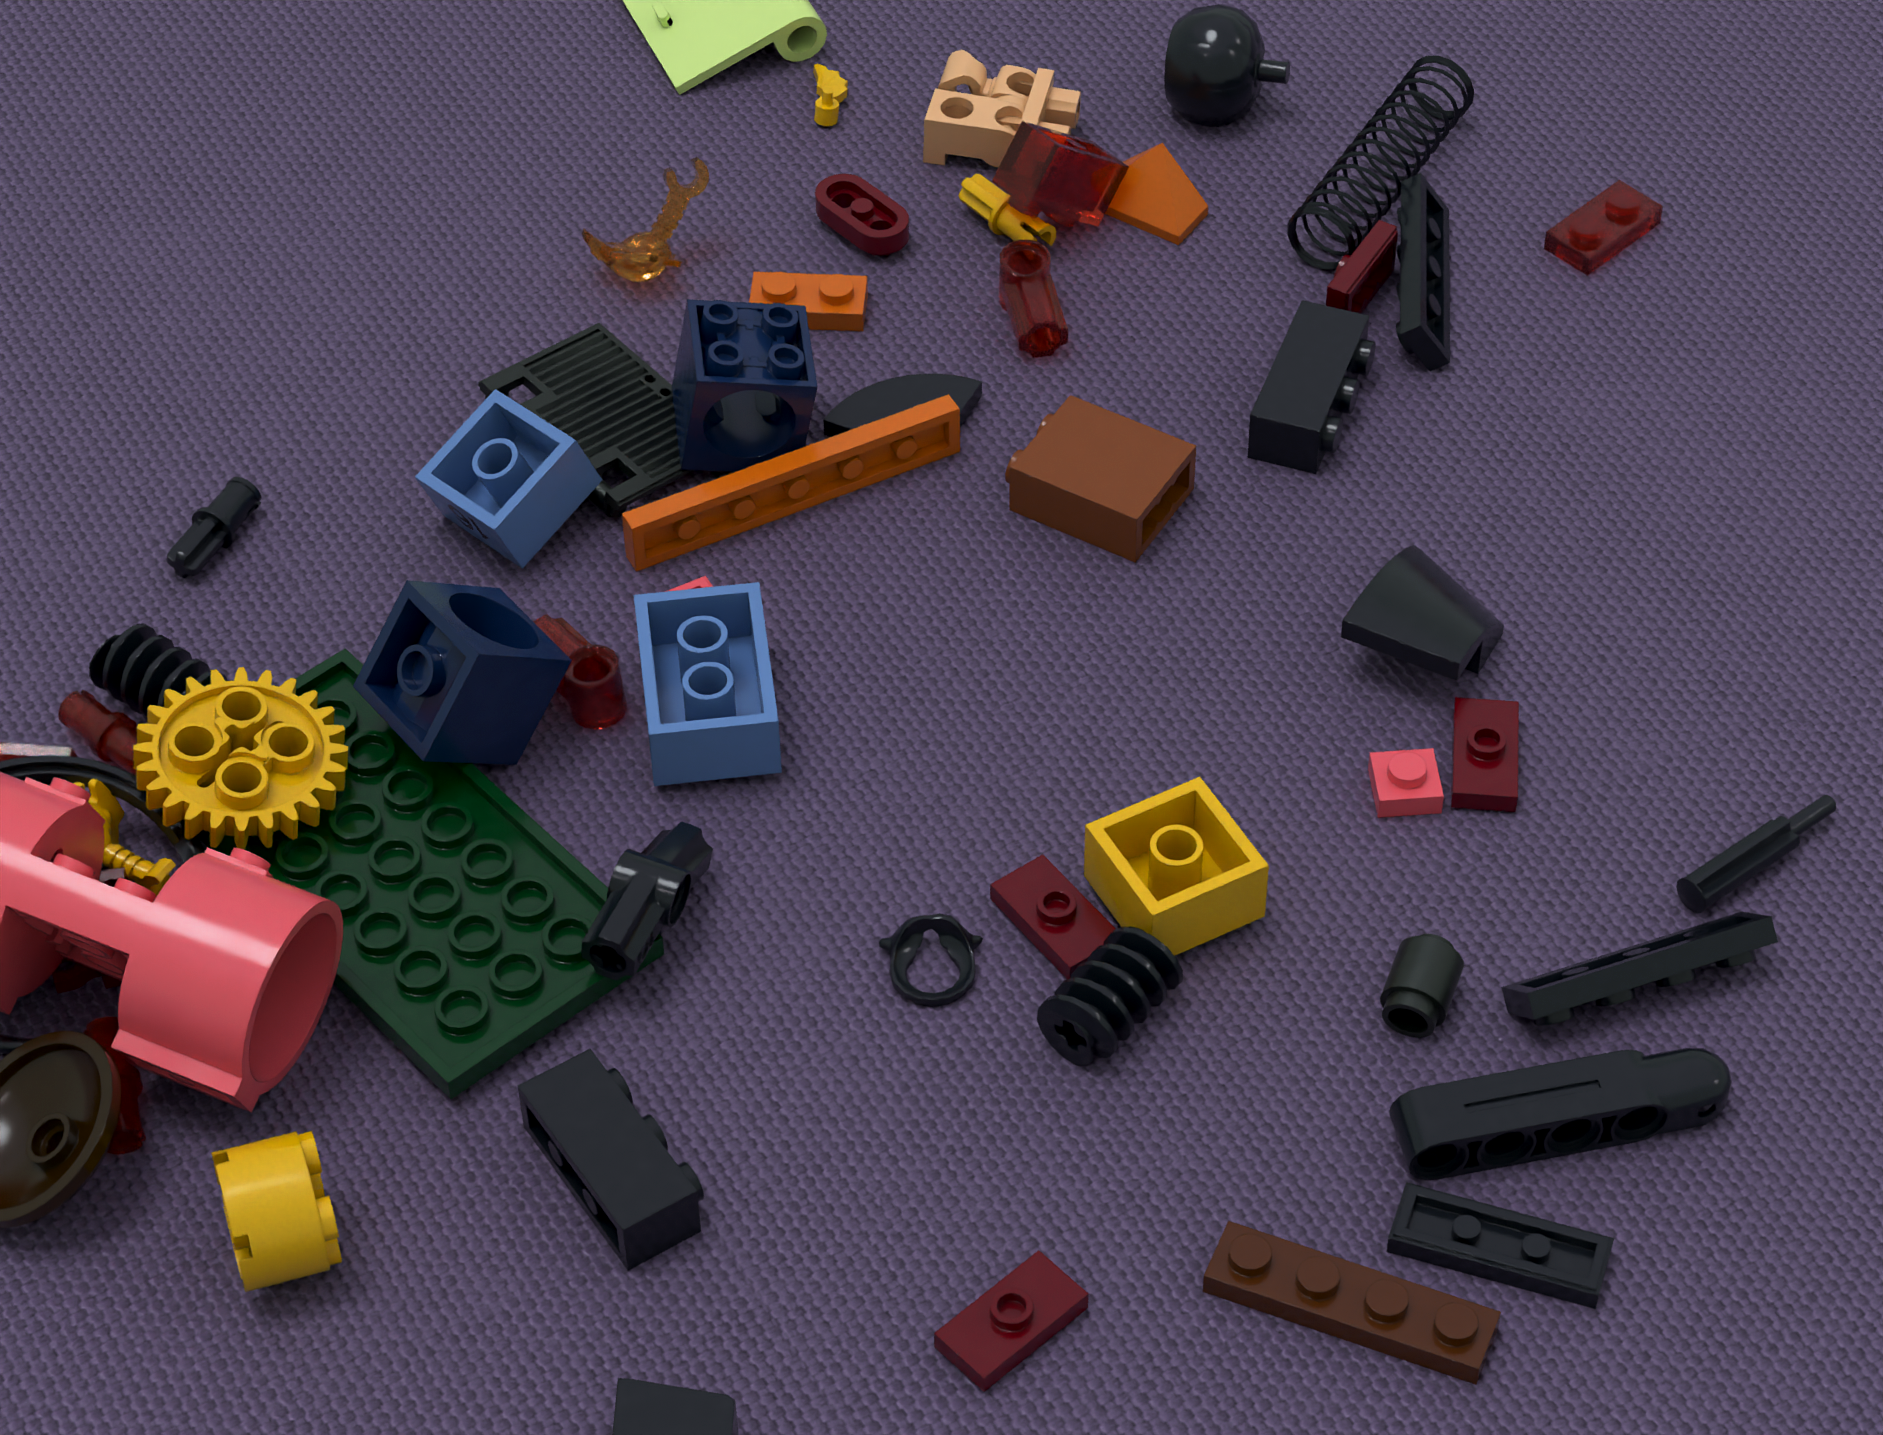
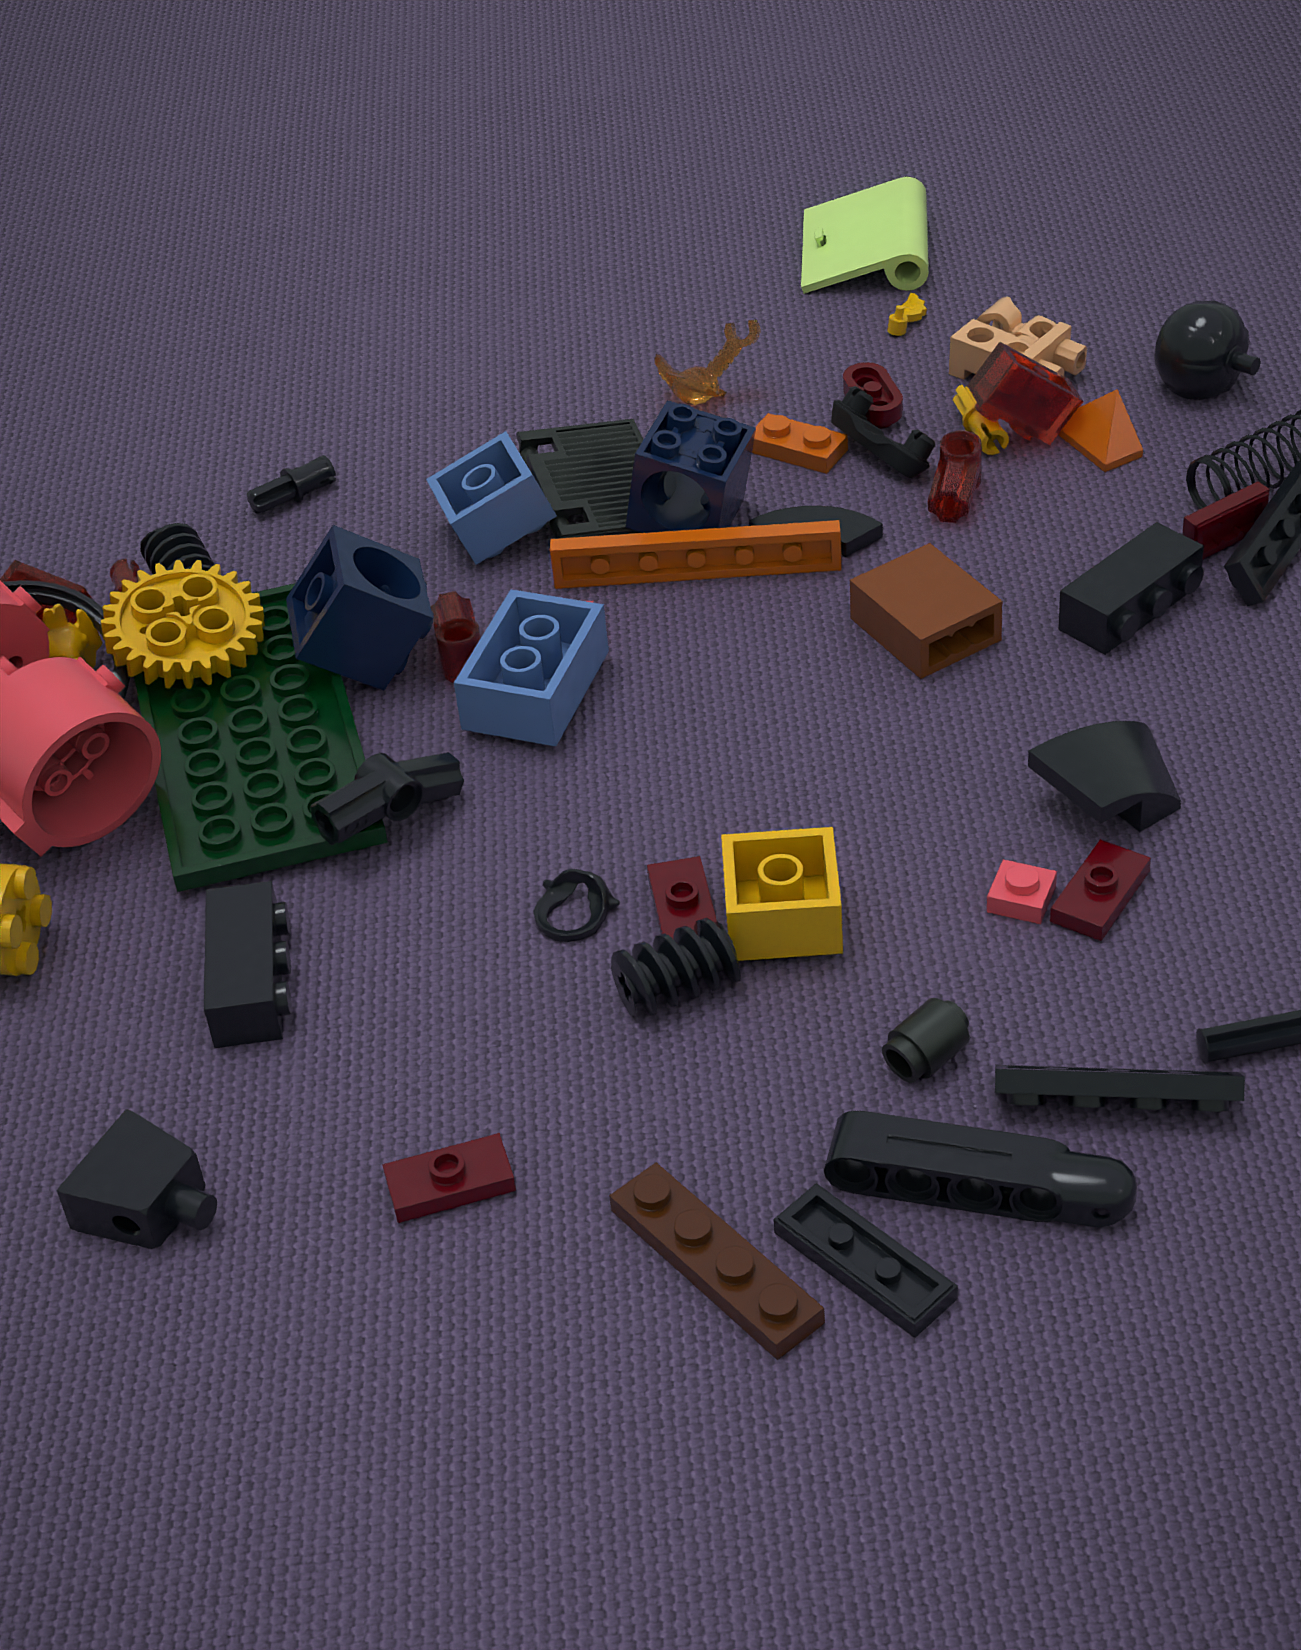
camera: 30 degrees right, 5 degrees down
none -> black piece [831,386,936,479]

